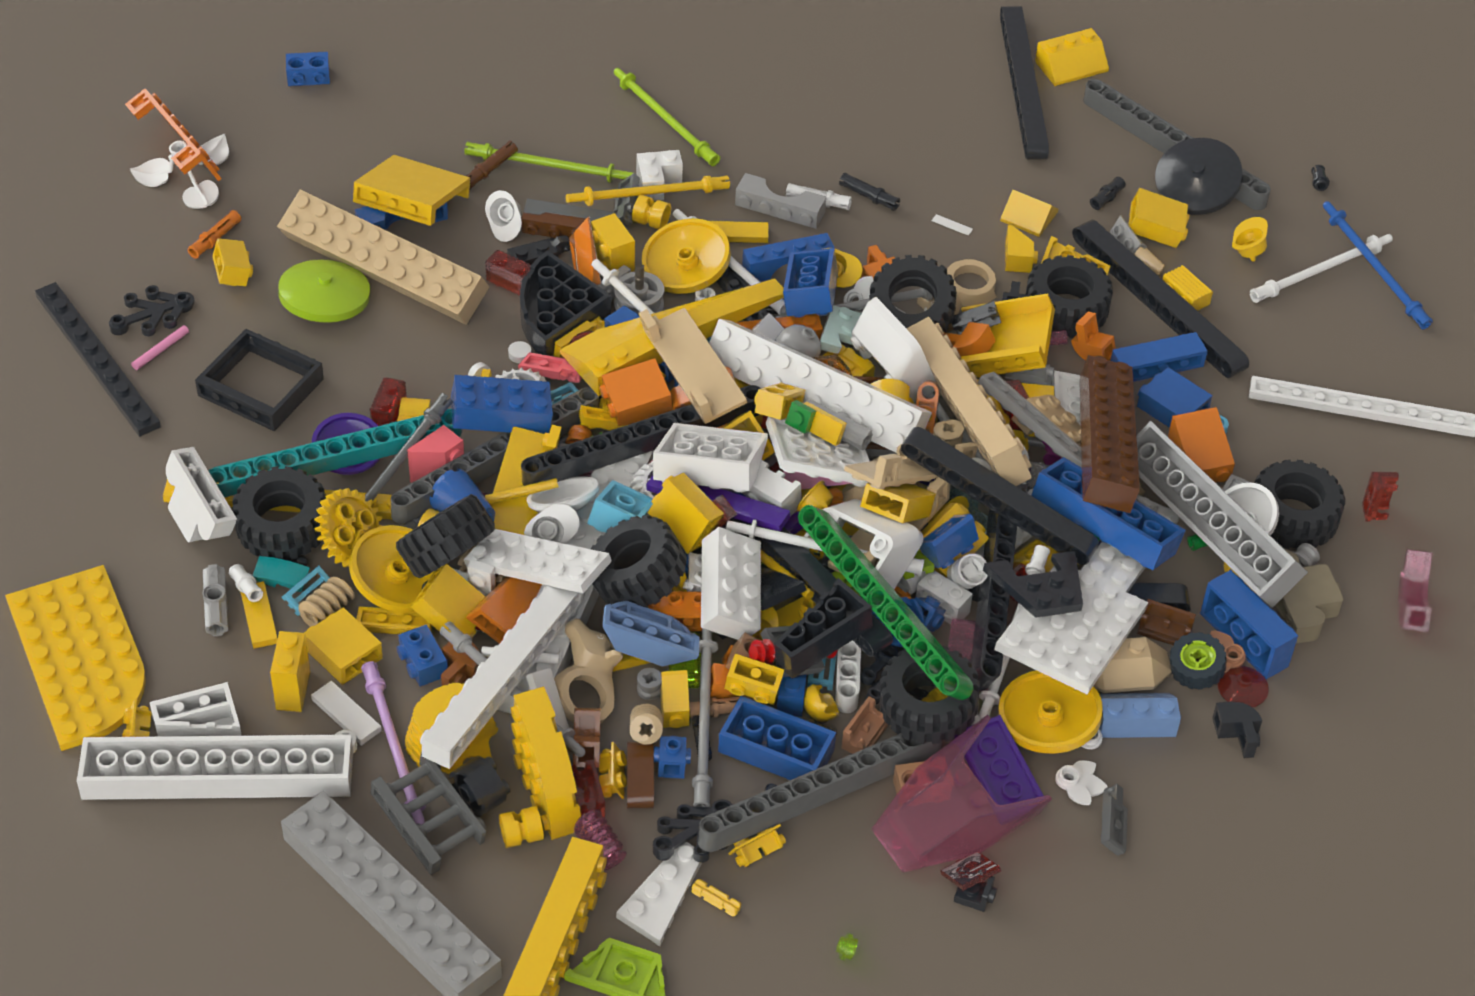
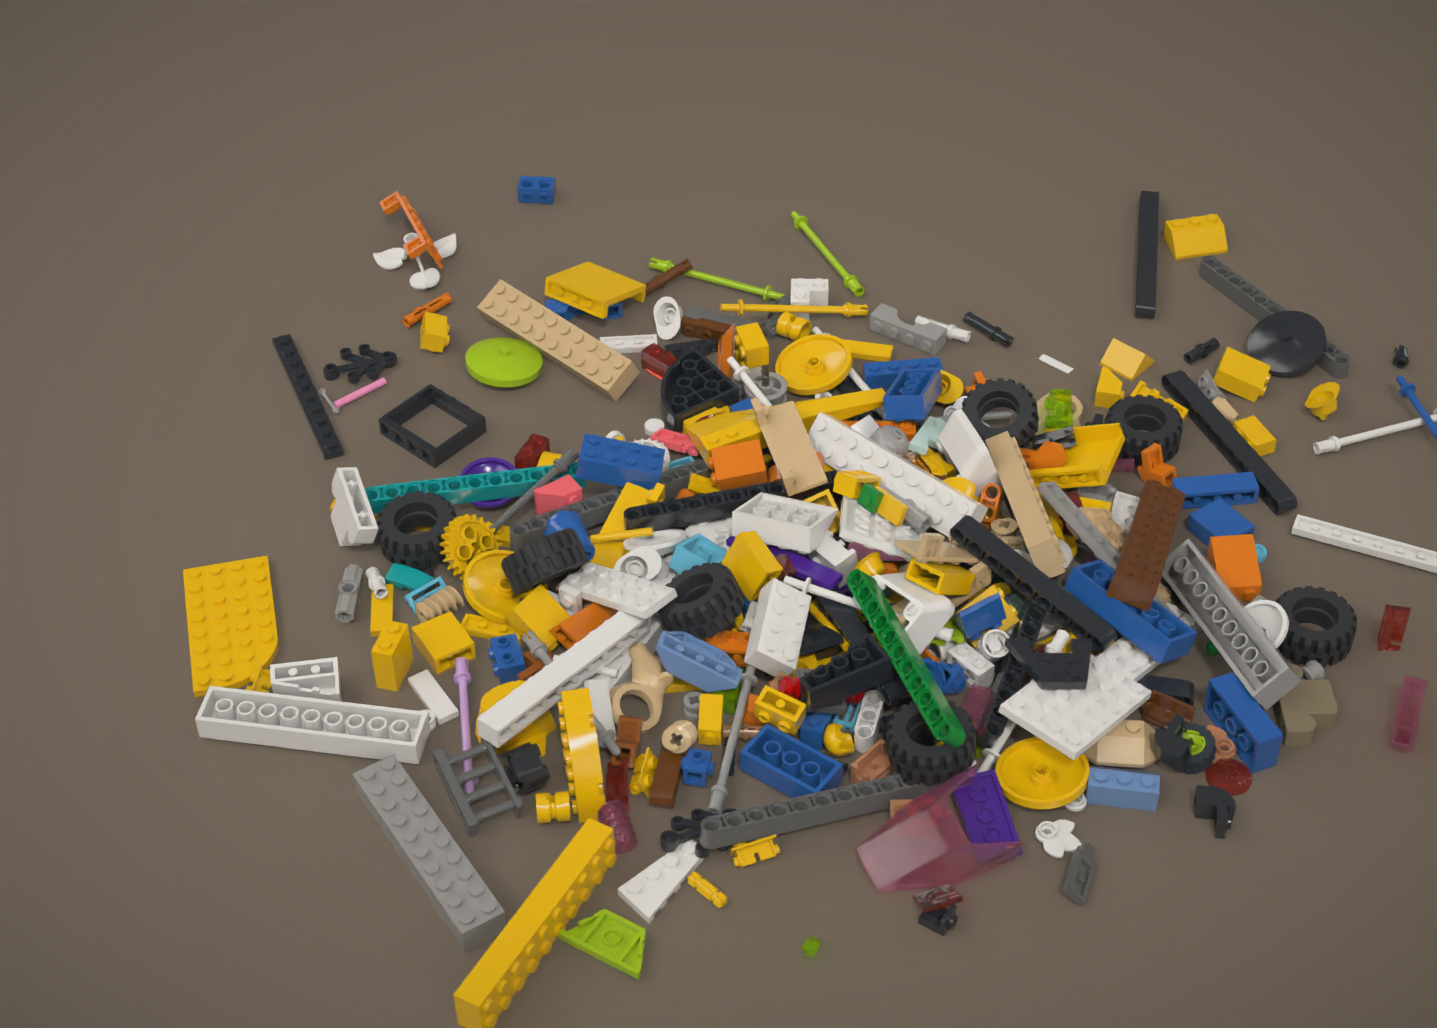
camera: 15 degrees right, 5 degrees down
none -> light grey hinge [319,388,340,415]
none -> white tile [600,334,658,353]
none -> clear neon green brick [1044,389,1073,429]
none -> black brick [1154,715,1192,772]

